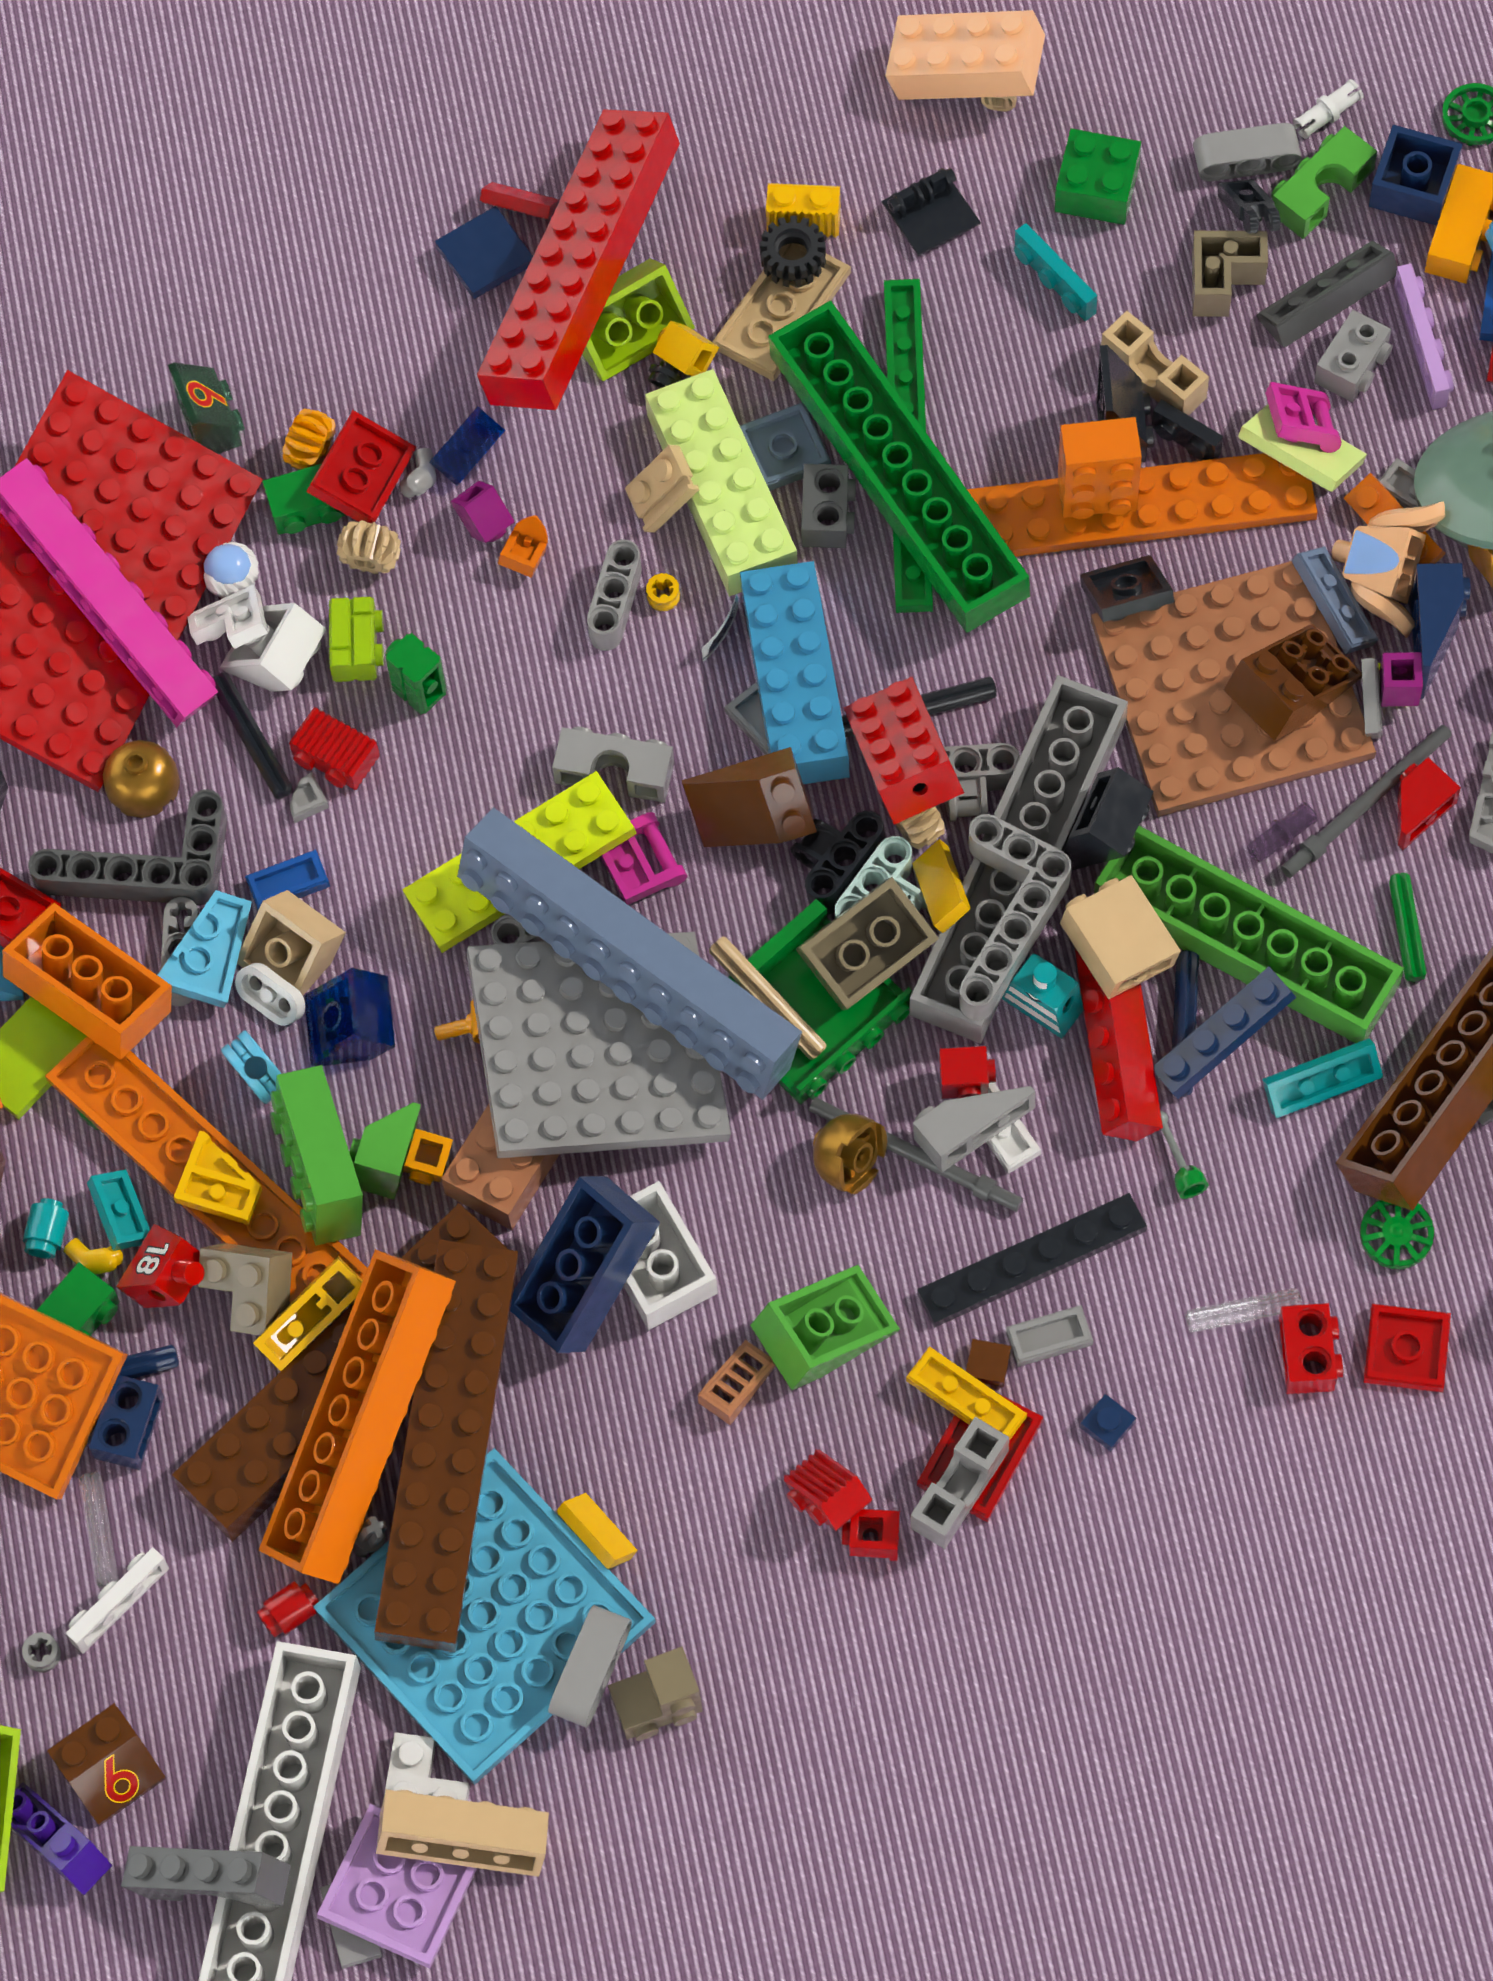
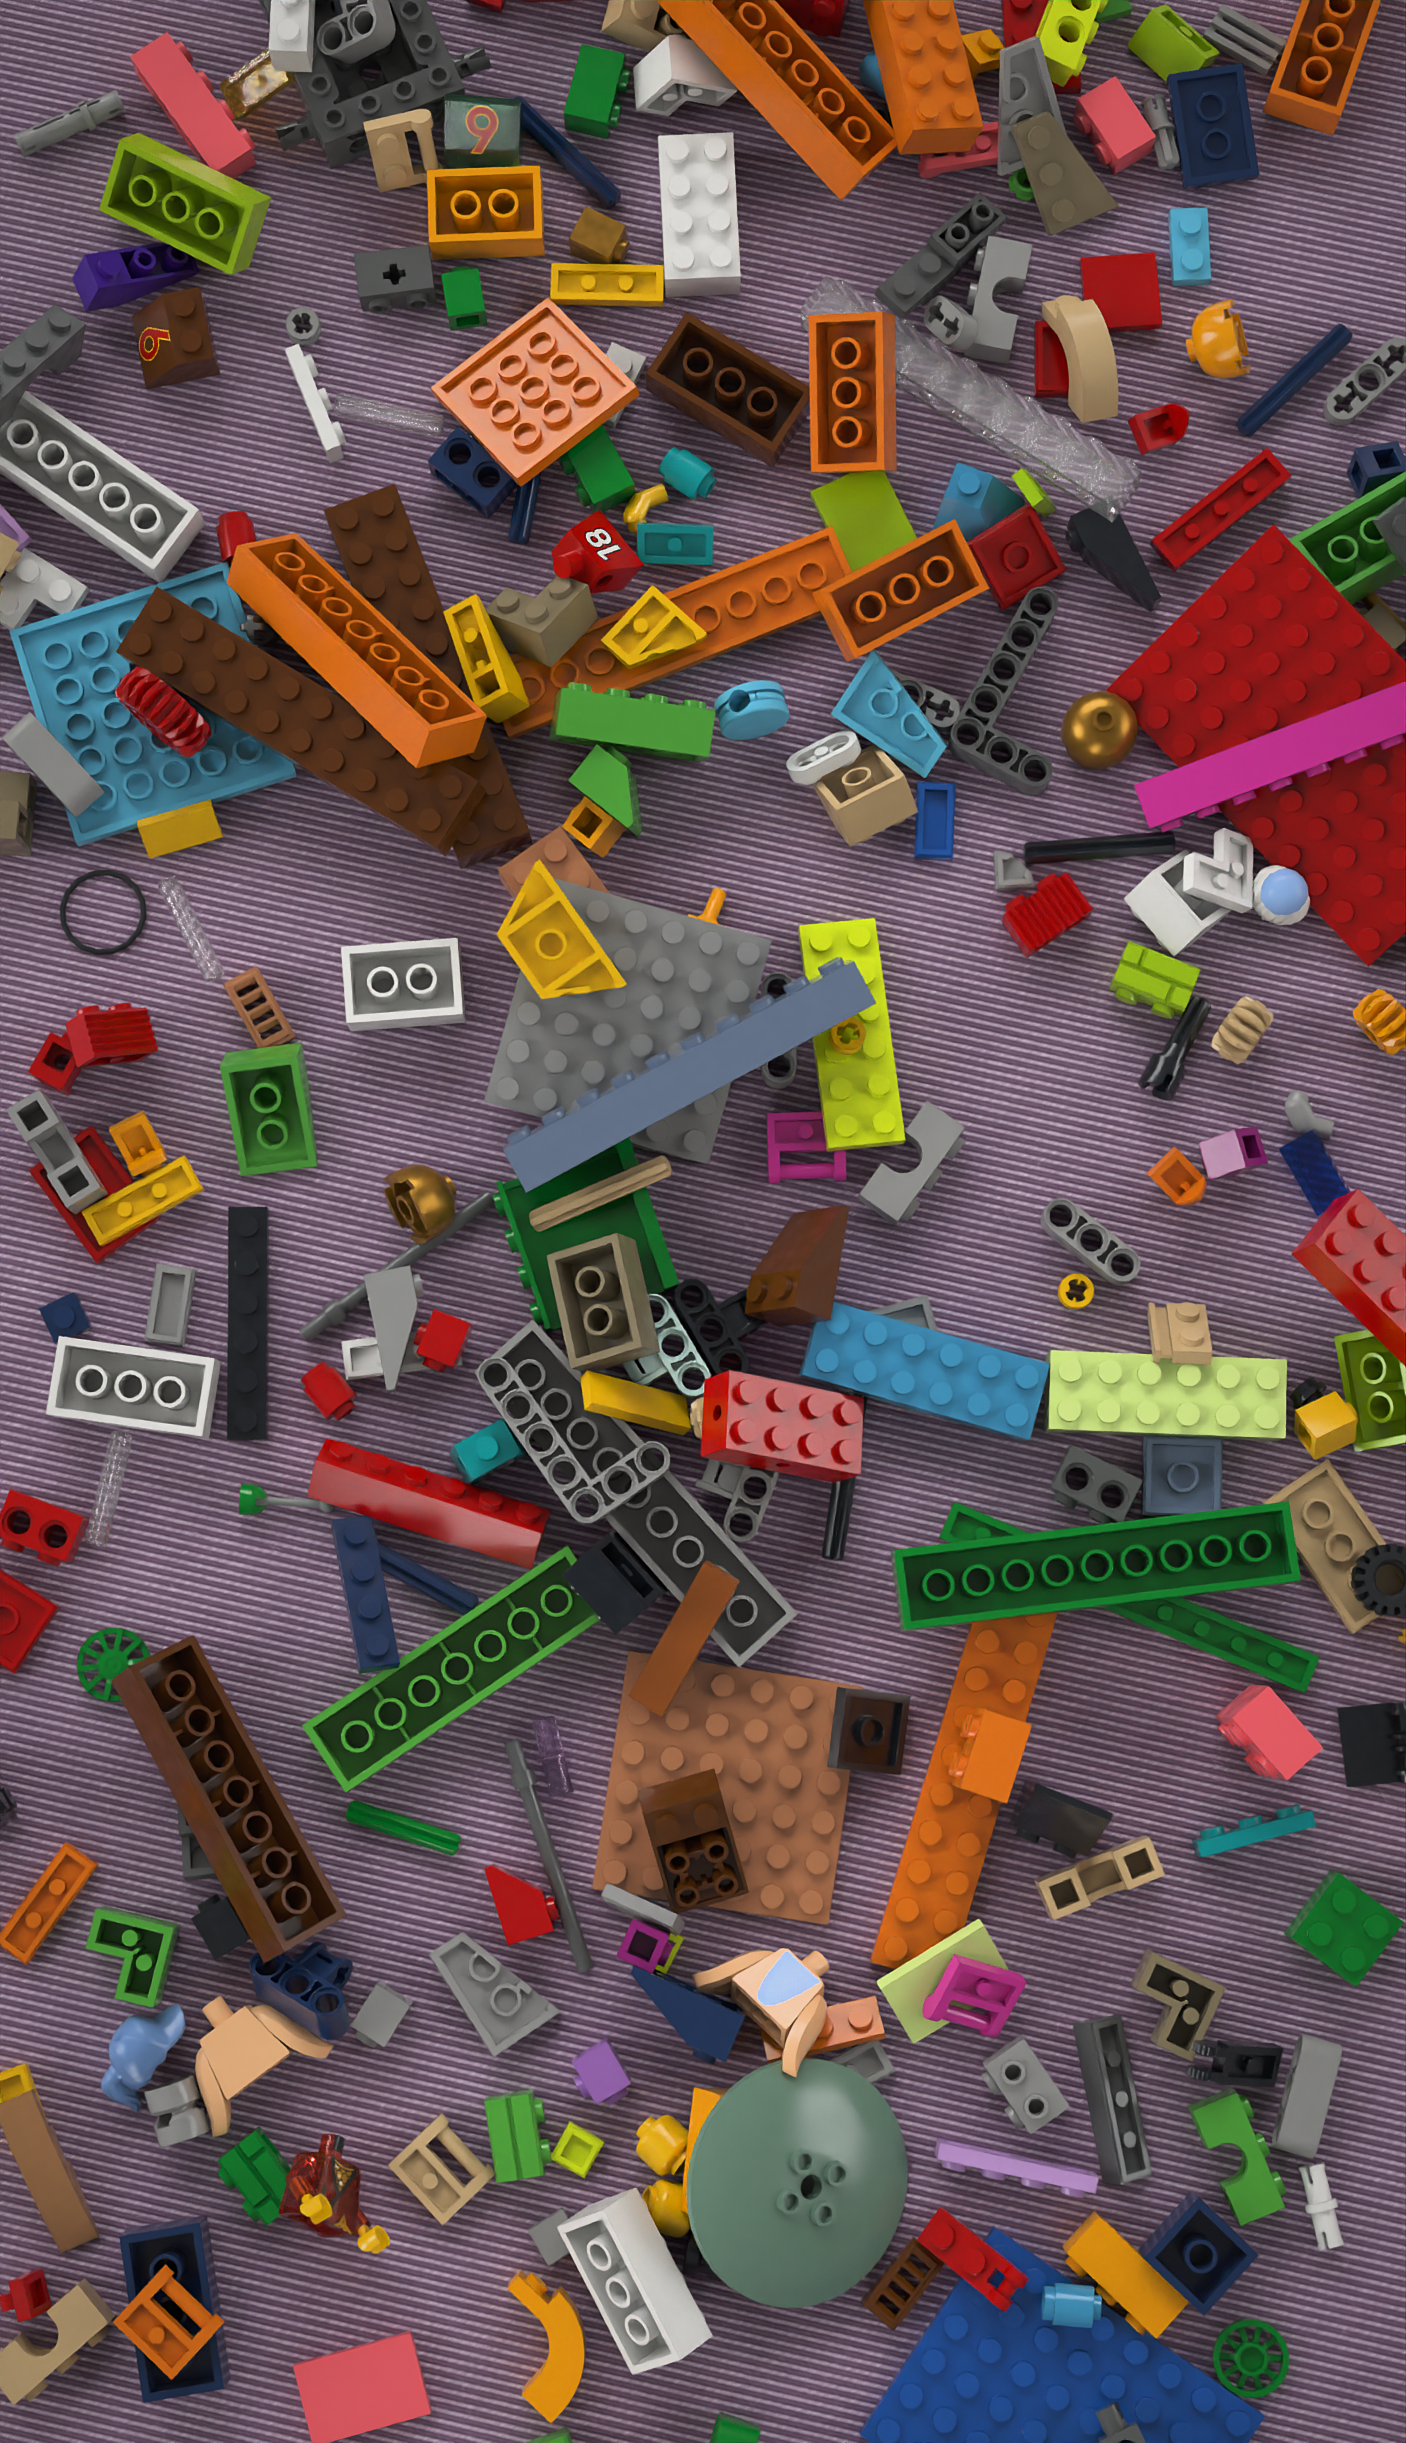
camera: 110 degrees right, 15 degrees up
green brick [262,464,347,535] -> none
clear blue slope [304,967,395,1066] -> none
red tile [306,410,416,523] -> none
green brick [385,633,447,715] -> none
dark blue brick [510,1176,660,1353] -> none
sticker [702,594,738,661] -> none
reddish brown tile [966,1338,1011,1387] -> none
tan brick [1060,875,1181,999] -> none
black plate [1152,399,1223,460] -> none
teal plate [1262,1038,1383,1118] -> none
sand blue tile [1291,546,1379,654] -> none
none -> white brick [46,1336,221,1439]
none -> black piece [60,870,146,955]
none -> light orange bracket [109,1110,167,1177]
none -> red gear [115,666,212,758]
none -> clear axle [158,876,224,983]
none -> red brick [301,1361,357,1421]
none -> yellow wing [496,859,627,999]
none -> dark orange tile [628,1560,741,1717]
none -> black piece [1138,996,1211,1101]
none -> coral brick [1215,1685,1323,1780]

